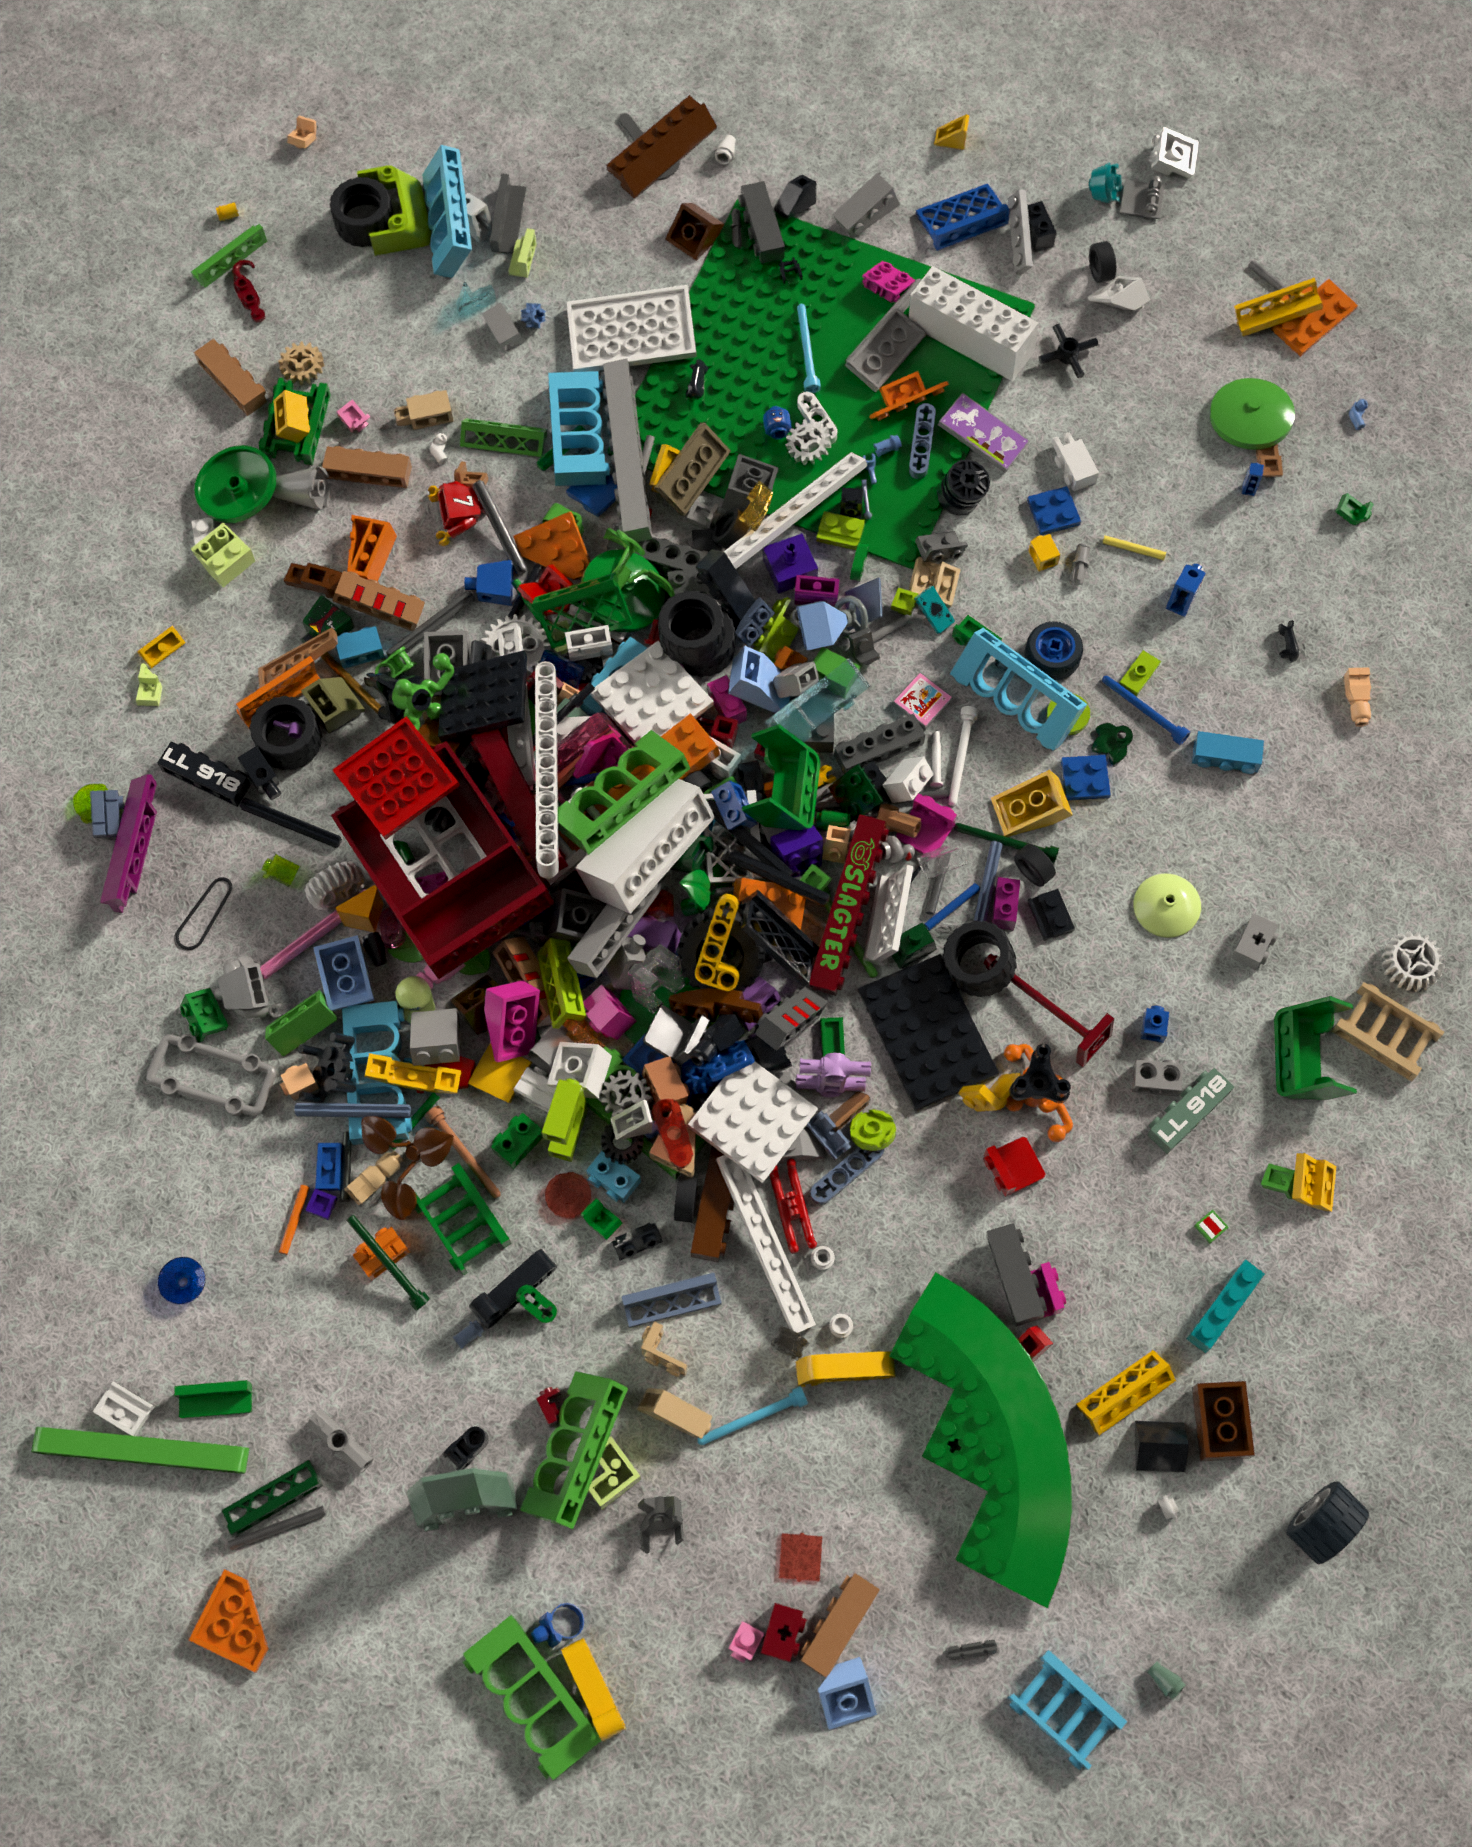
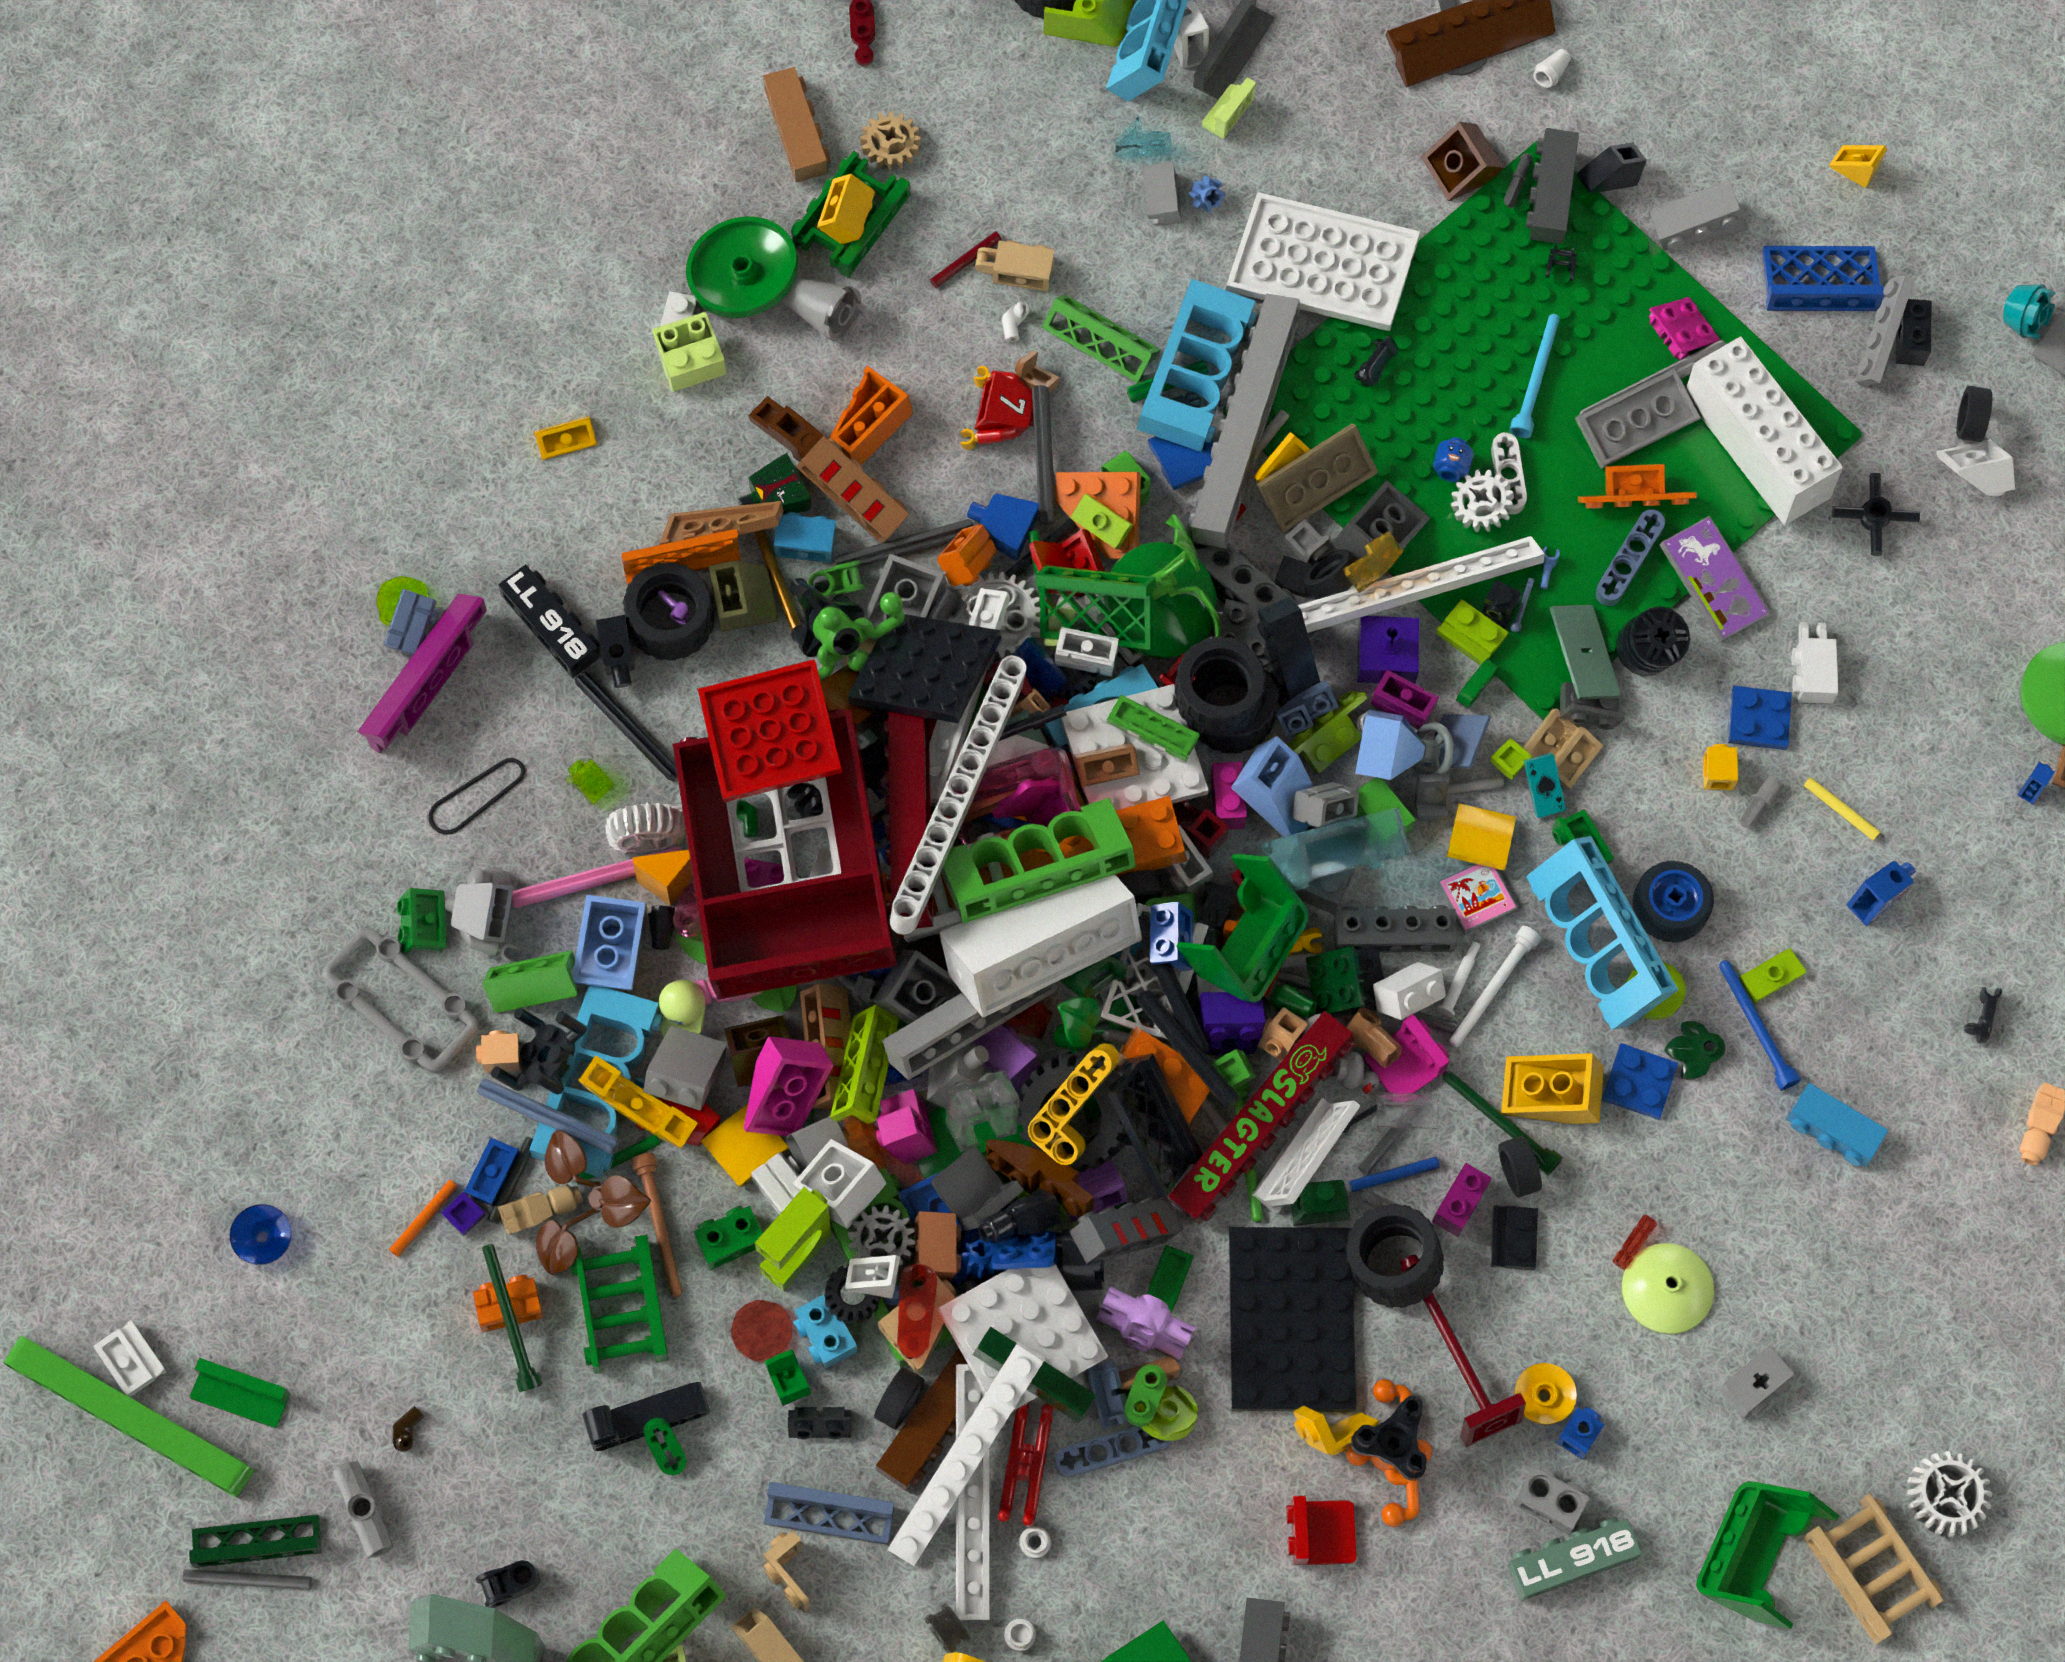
camera: 20 degrees right, 0 degrees up
yellowish green slope [136,663,162,706] -> none
medium nougat brick [322,446,412,488] -> none
bright pink bracket [336,399,370,433] -> none
sand blue pin [453,1320,484,1349] -> none
dark red bracket [536,1387,561,1428] -> none
orange bracket [774,646,808,670] -> none
medium blue pin [873,435,902,457] -> none
sand blue axle [974,841,1002,921] -> none
none -> dark brown arm [393,1406,424,1452]
none -> white plate [887,1341,1045,1566]
none -> dark red bar [930,231,1002,288]
none -> orange brick [937,524,998,587]
none -> dark green panel [972,1326,1096,1423]
none -> lime plate [1070,493,1133,549]
none -> medium nougat slope [1074,743,1140,787]
none -> bright green plate [1106,695,1200,762]
none -> bright green plate [1124,1365,1167,1427]
none -> yellow slope [1447,803,1516,871]
none -> yellow dish [1514,1363,1577,1425]
none -> sand green piece [1550,605,1621,700]
none -> clear red axle [1612,1215,1657,1270]

